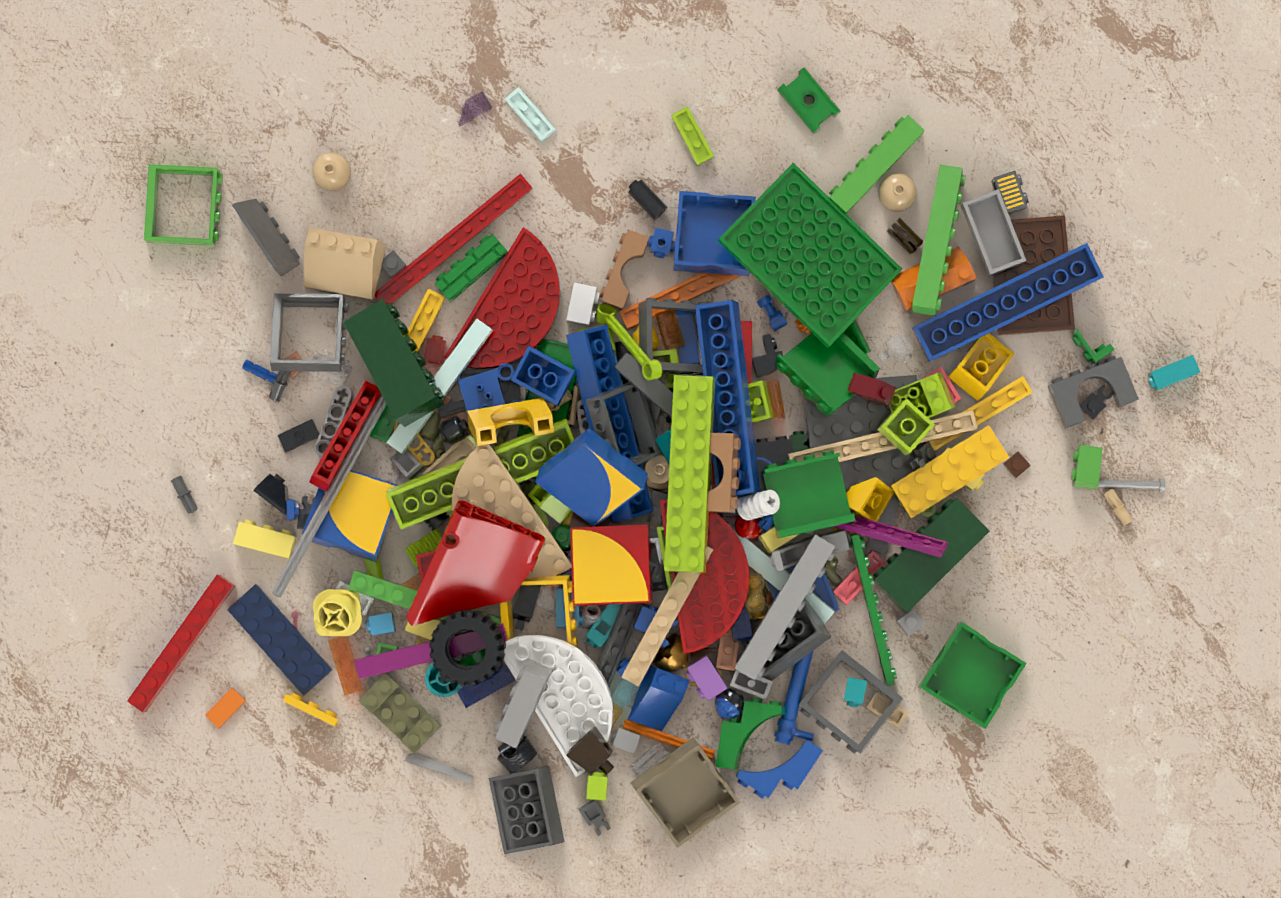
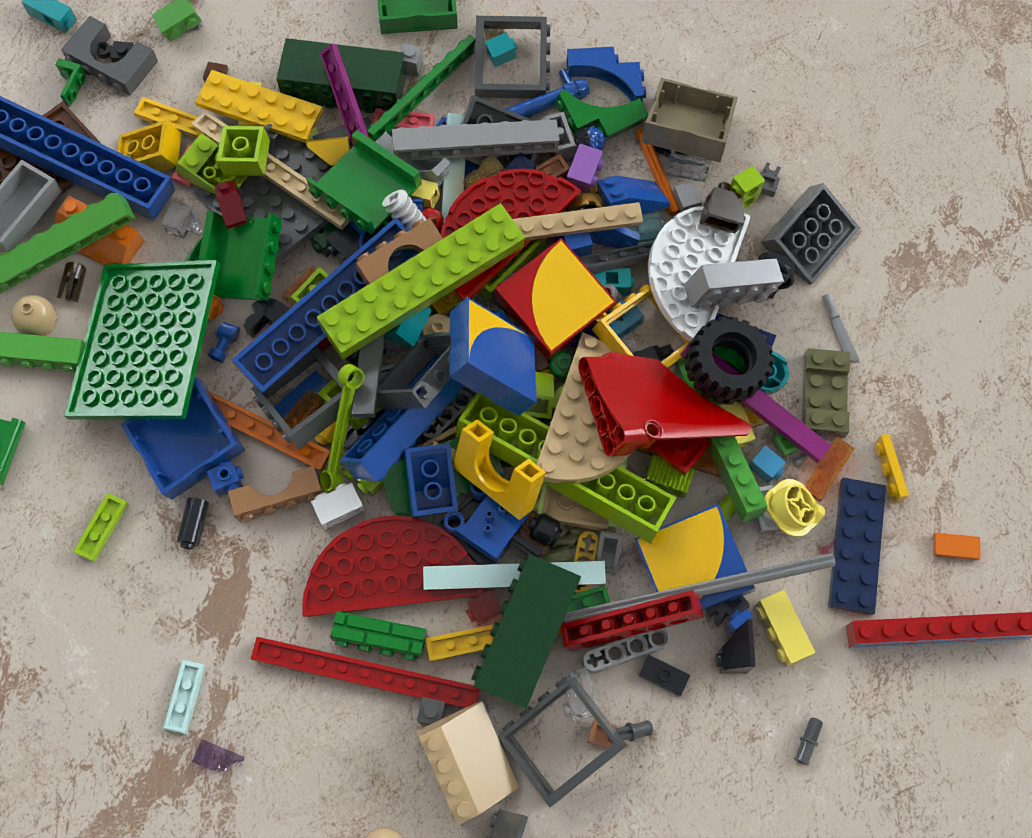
camera: 130 degrees left, 15 degrees down
blue axle [242,360,277,384] -> none

